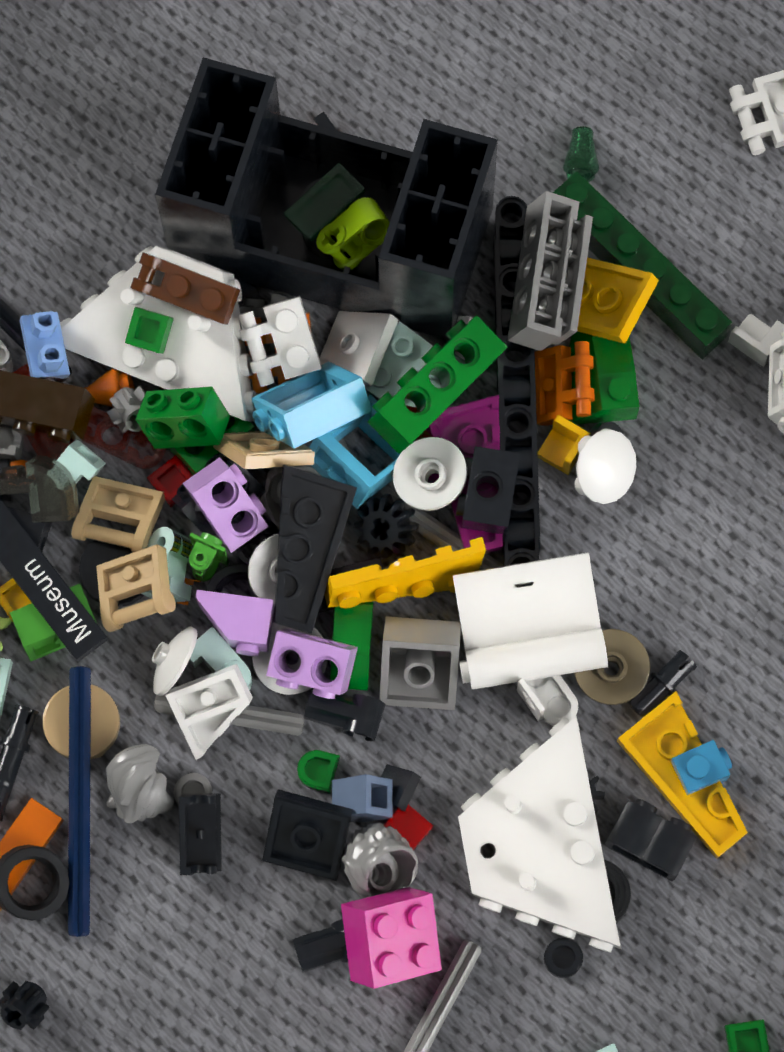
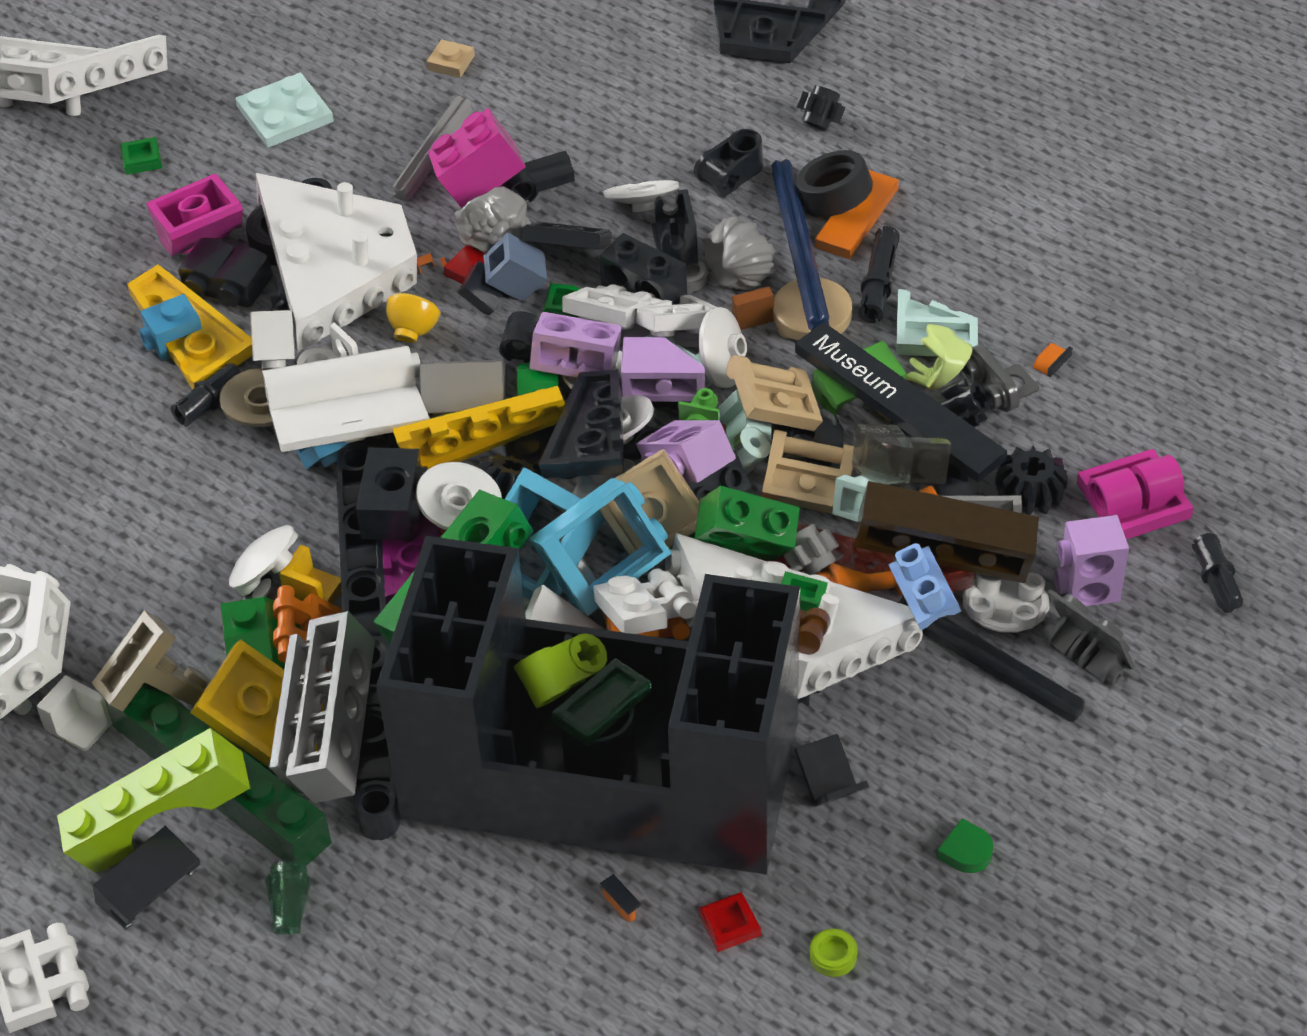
camera: 175 degrees right, 25 degrees down
none -> lime arch [57,728,250,873]
none -> dark tan bracket [92,610,210,711]
none -> black hinge [93,825,200,930]
none -> dark pink slope [146,173,243,257]
none -> white brick [250,310,295,368]
none -> yellow brick [386,293,441,344]
none -> orange piece [417,253,447,275]
none -> white plate [562,284,664,330]
none -> black brick [599,233,687,305]
none -> white dish [603,180,679,212]
none -> black piece [693,129,763,197]
none -> dark orange tile [732,286,774,330]
none -> black bracket [795,734,869,807]
none -> lime tile [809,929,858,977]
none -> green tile [937,818,993,873]

